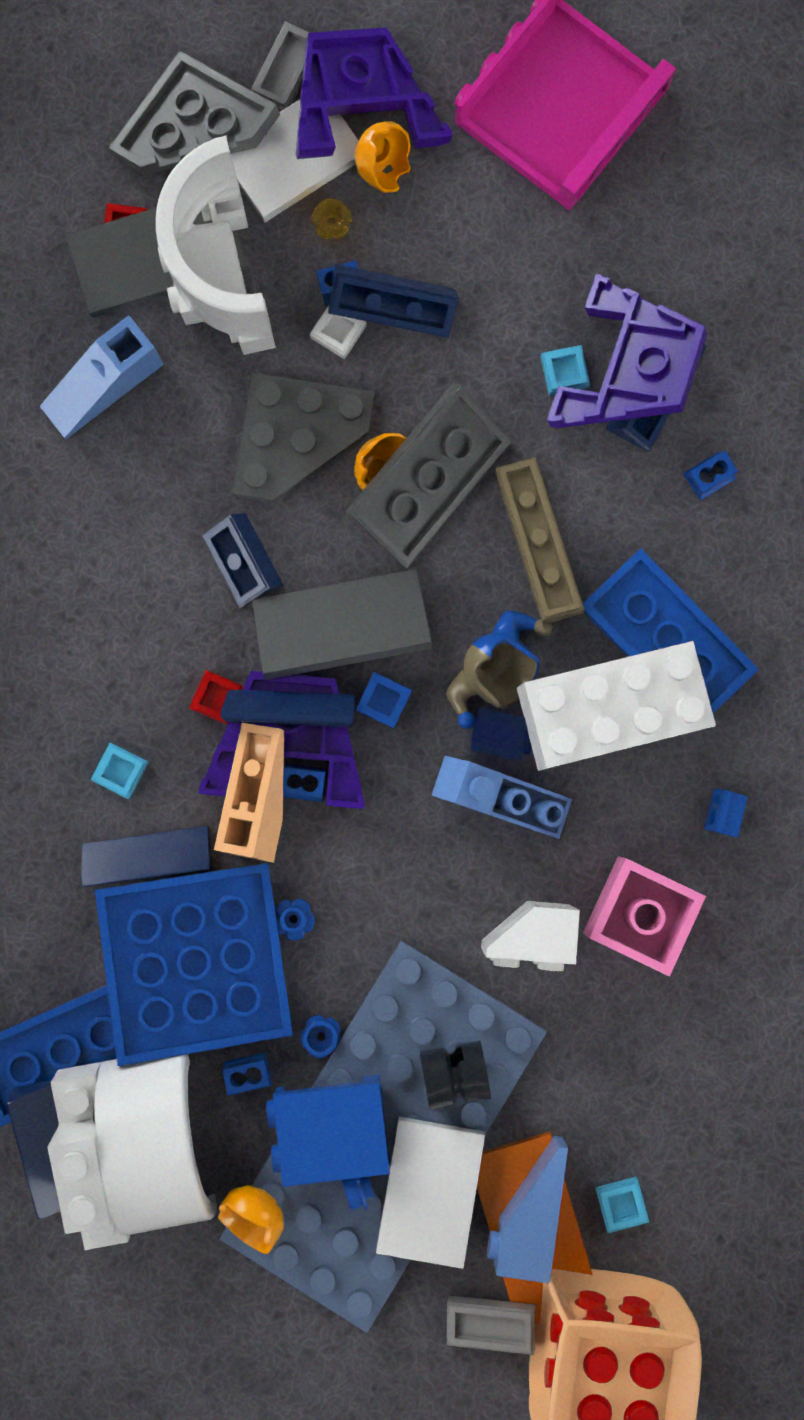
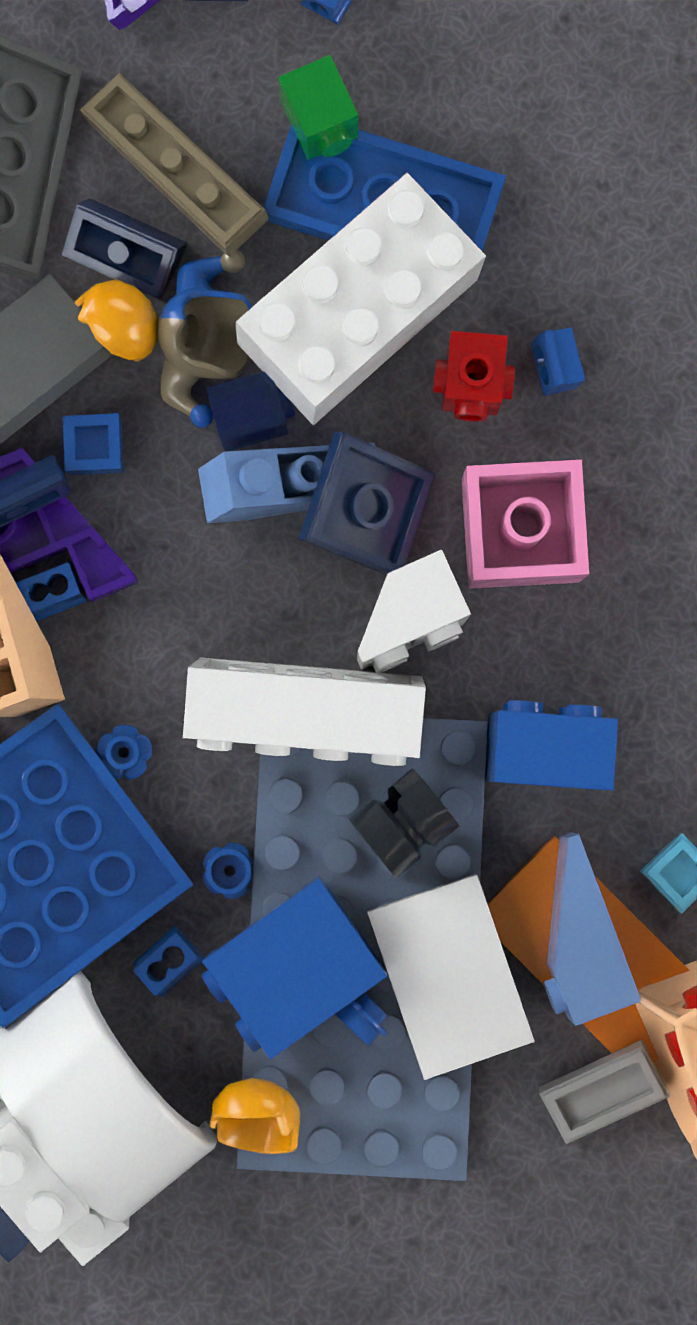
camera: 30 degrees left, 0 degrees up
none -> dark blue slope [62,198,188,300]
none -> light orange hair [74,279,158,362]
none -> white slope [183,657,426,766]
none -> green brick [278,55,359,160]
none -> dark blue tile [298,432,435,575]
none -> red brick [433,331,515,422]
none -> blue brick [485,700,618,791]

